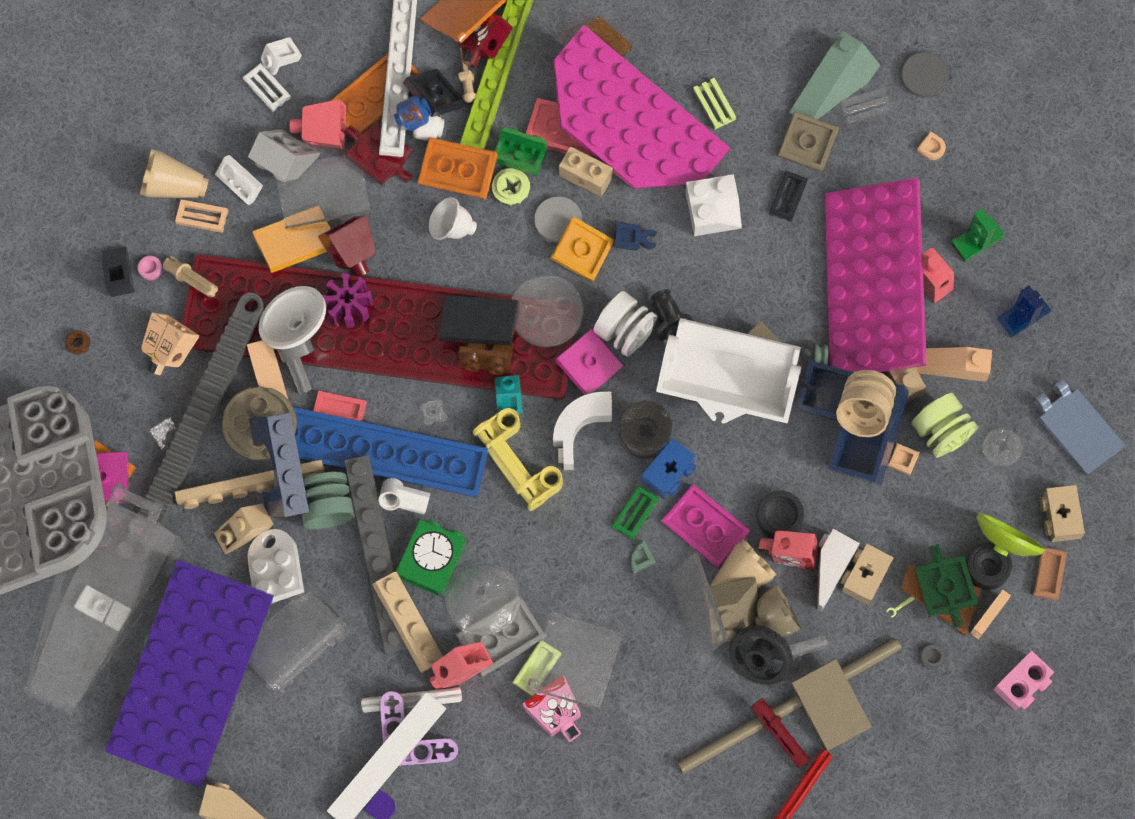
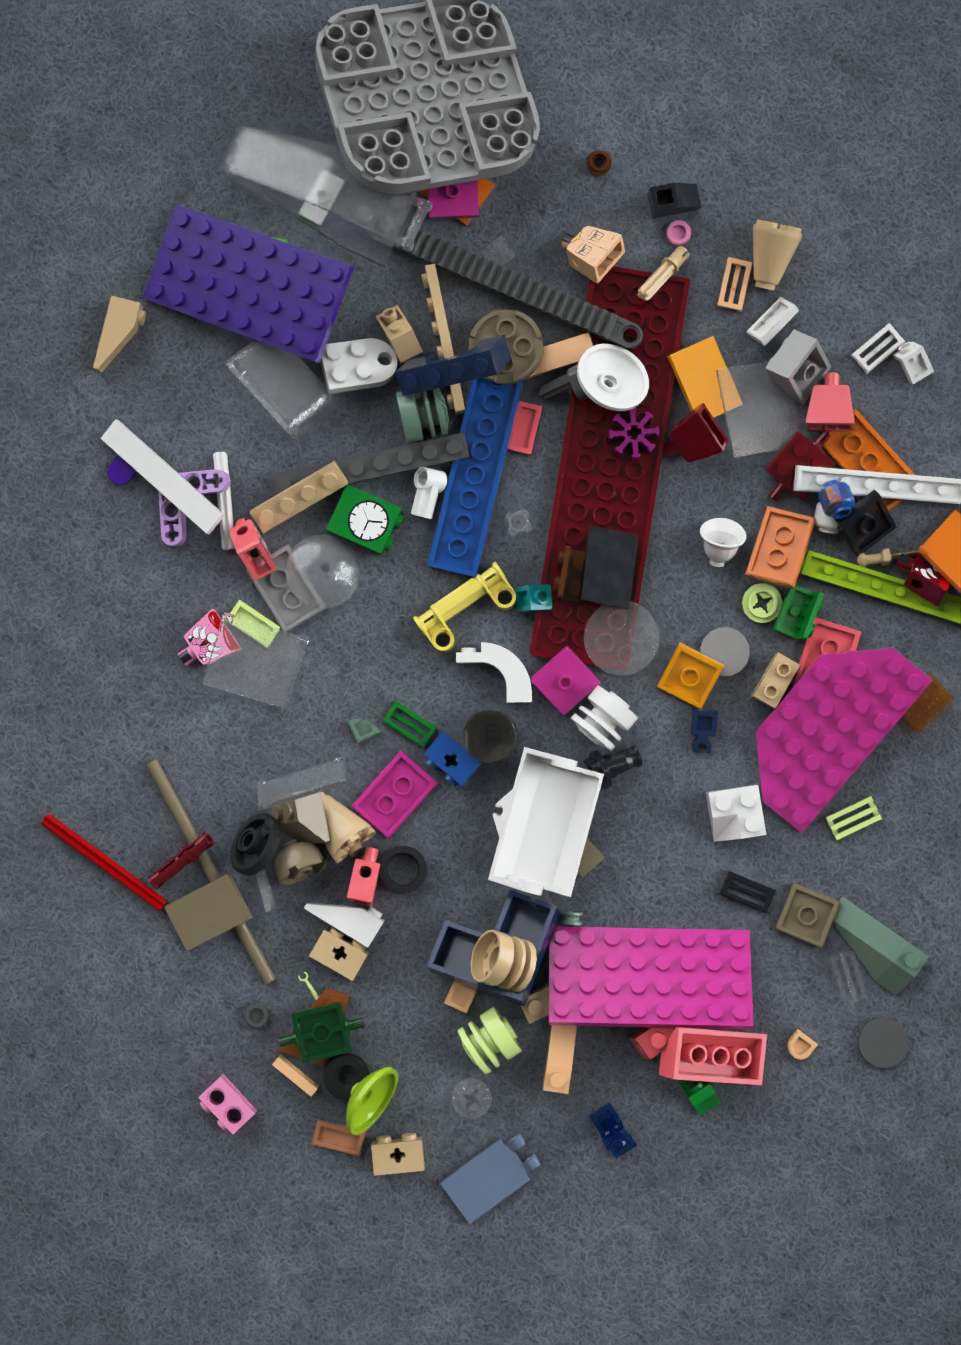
camera: 90 degrees right, 15 degrees up
none -> coral slope [659,1027,767,1085]

